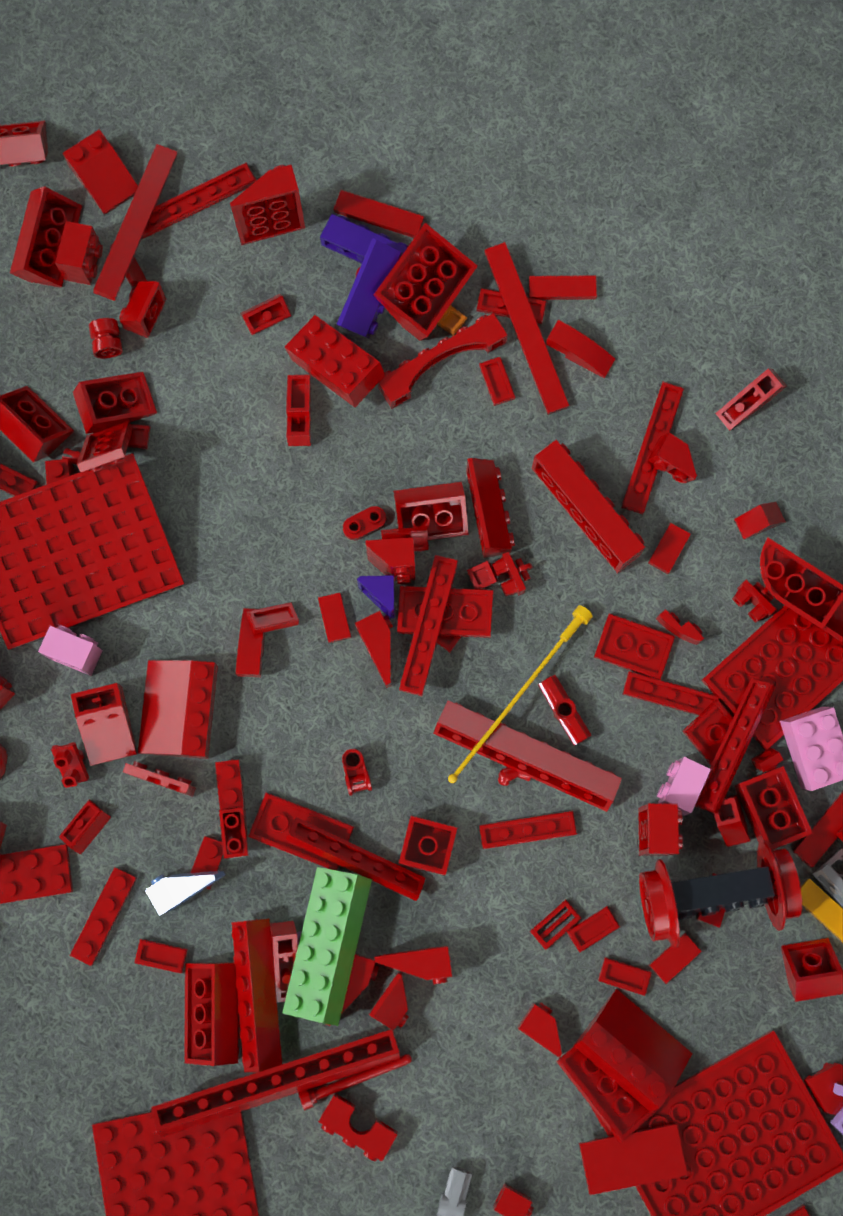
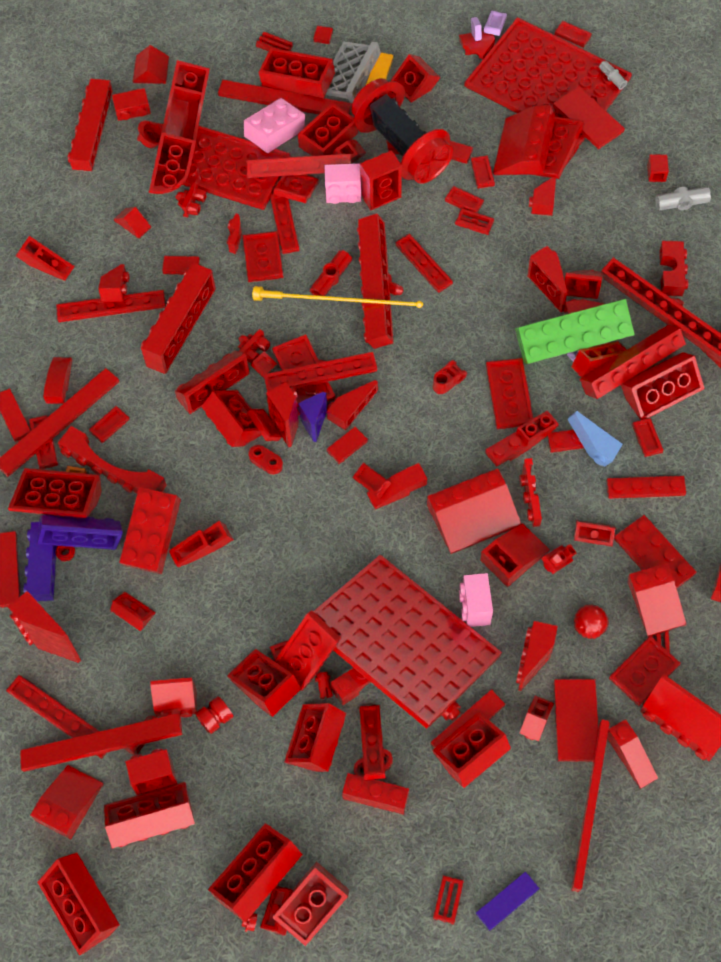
camera: 115 degrees left, 15 degrees down
red plate [285,817,426,901] -> none
red brick [399,816,457,876] -> none
red plate [751,748,783,772] -> none

